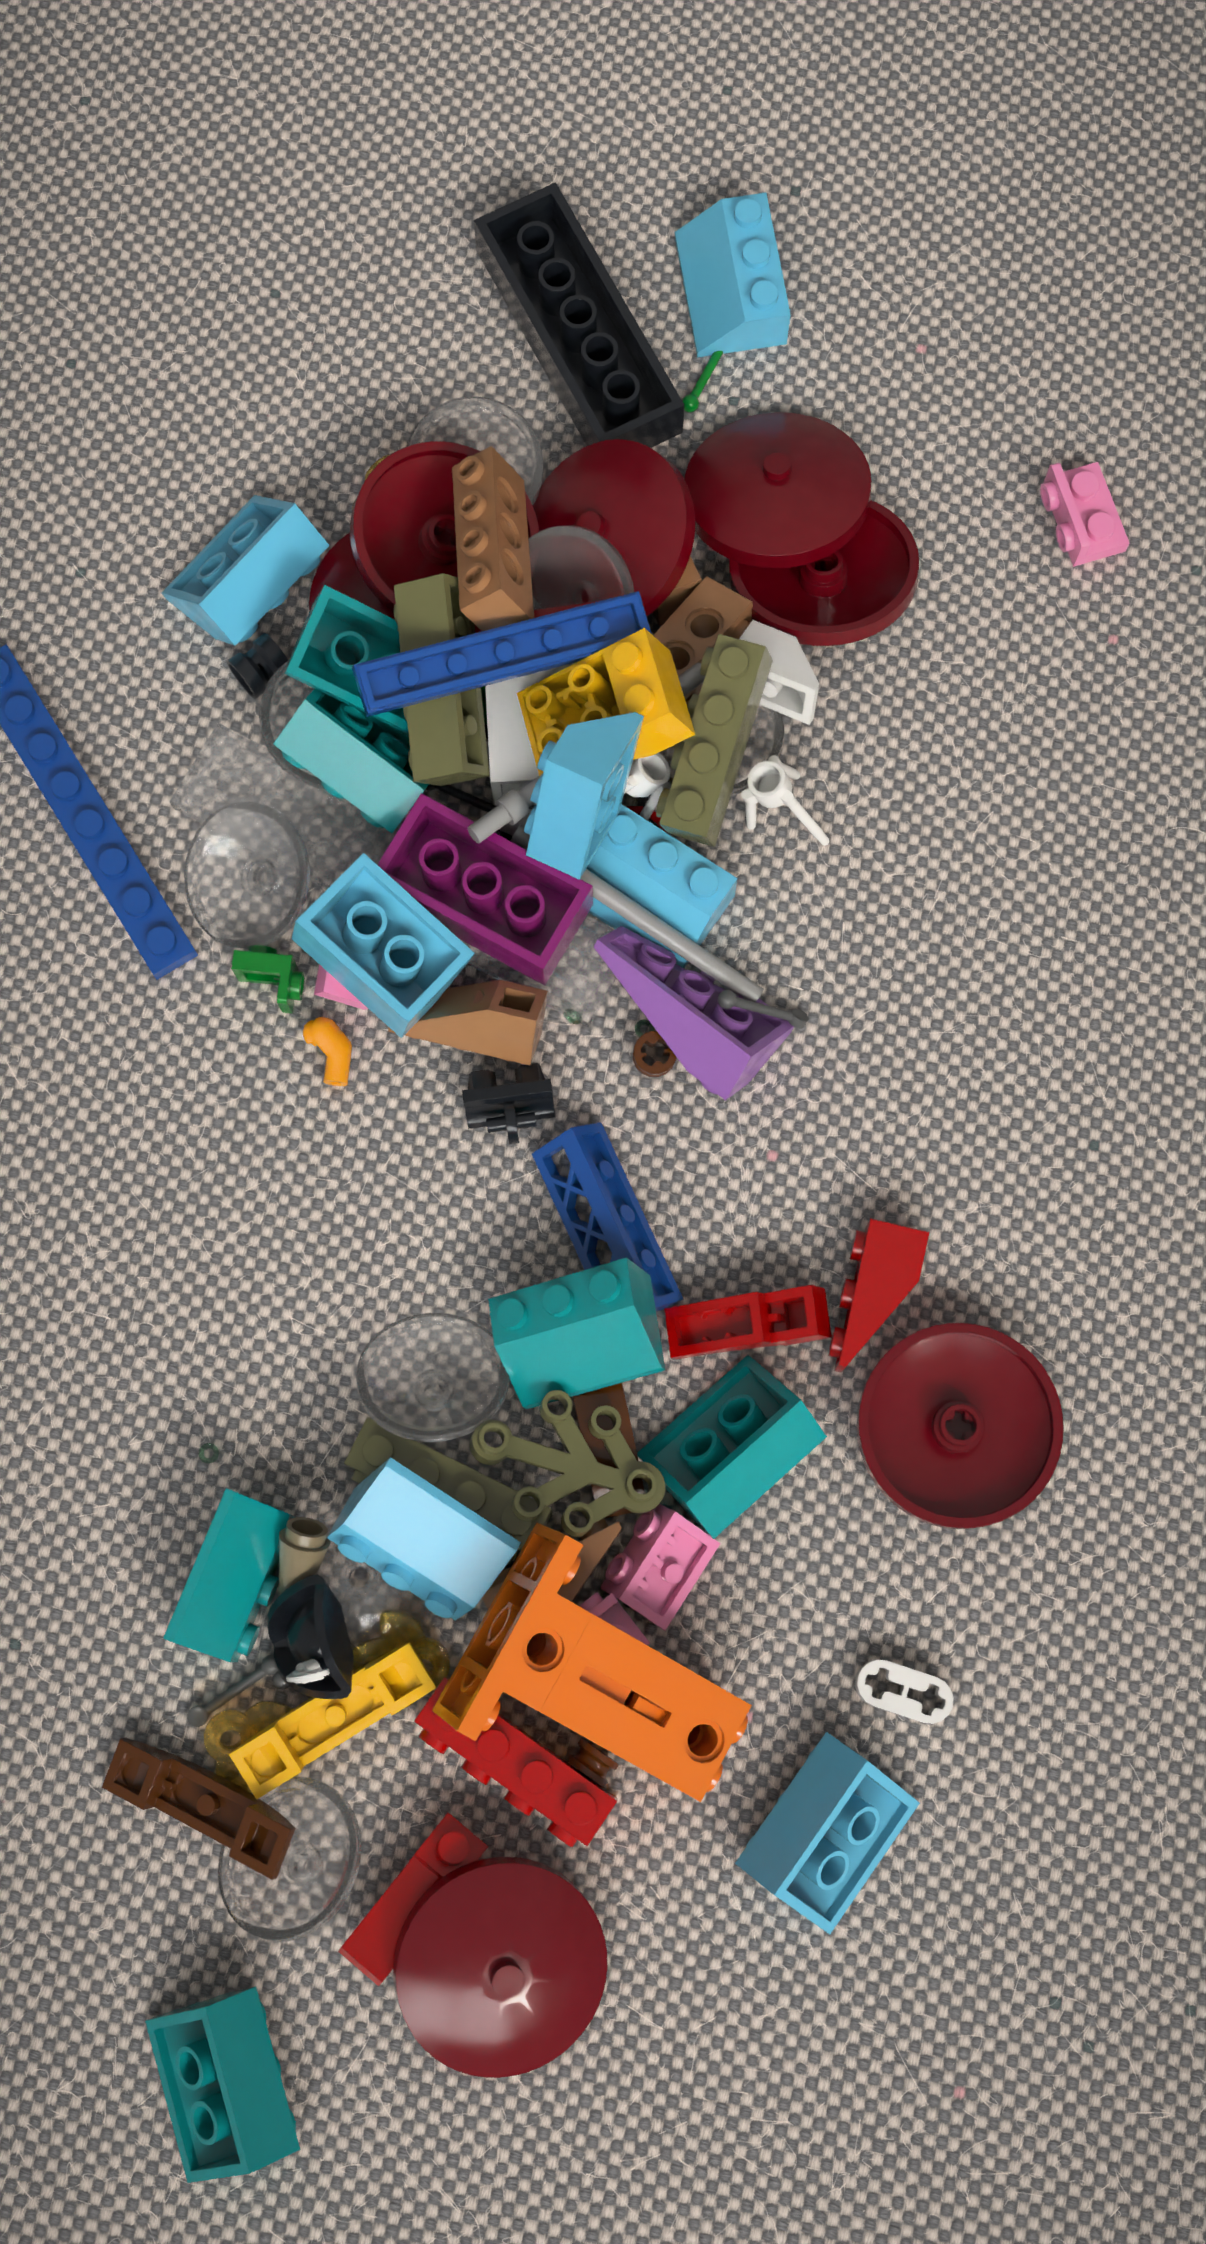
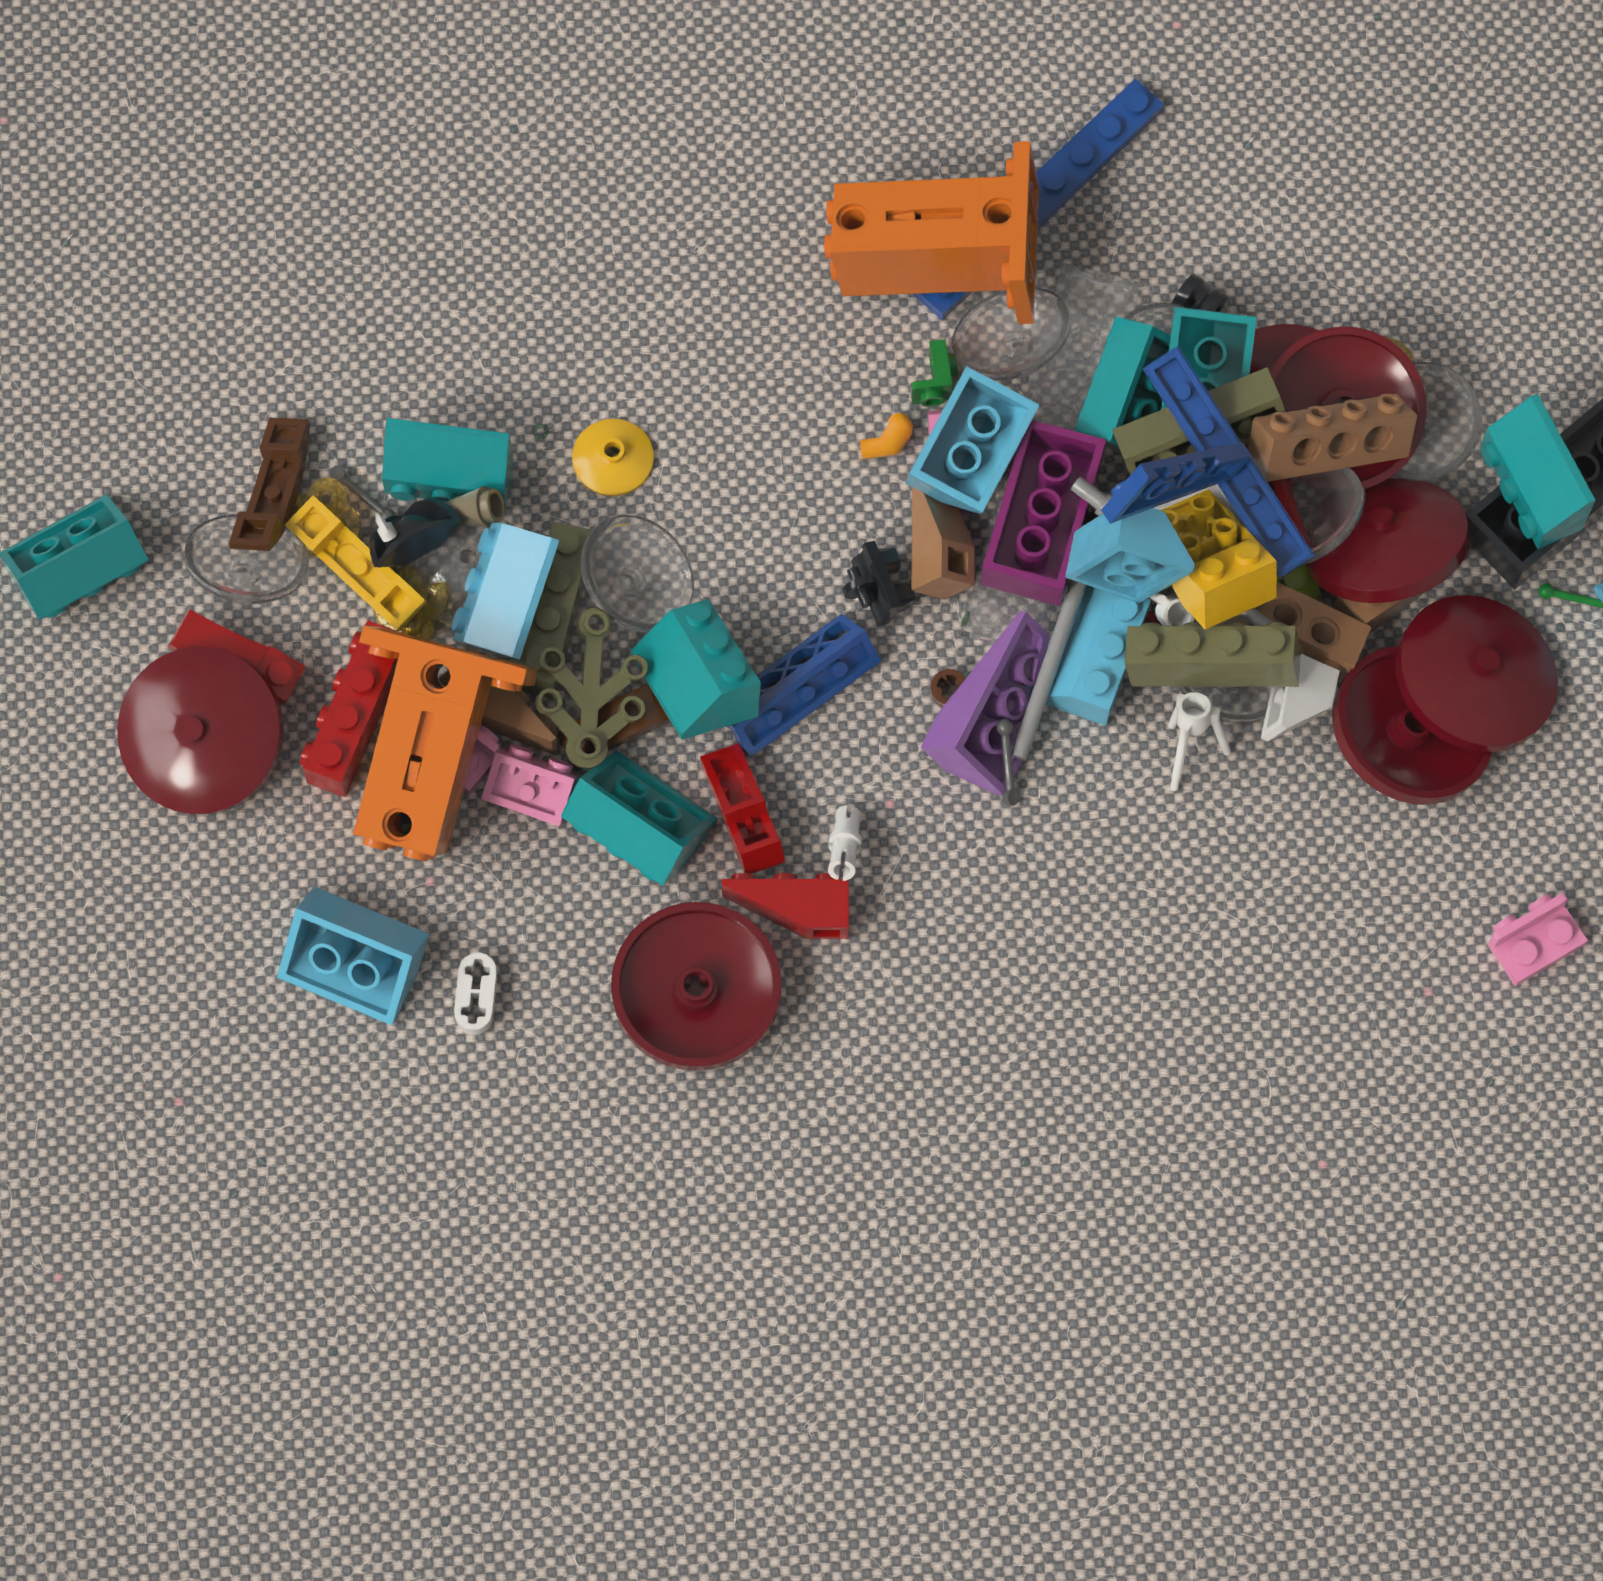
camera: 75 degrees right, 5 degrees down
medium azure slope [161,495,329,646] -> none
reddish brown bush [567,1738,619,1787] -> none
none -> yellow dish [572,419,654,497]
none -> orange brick [824,141,1039,324]
none -> white pin [828,805,862,881]
none -> blue wing [1101,443,1251,524]
none -> teal slope [1480,393,1595,549]

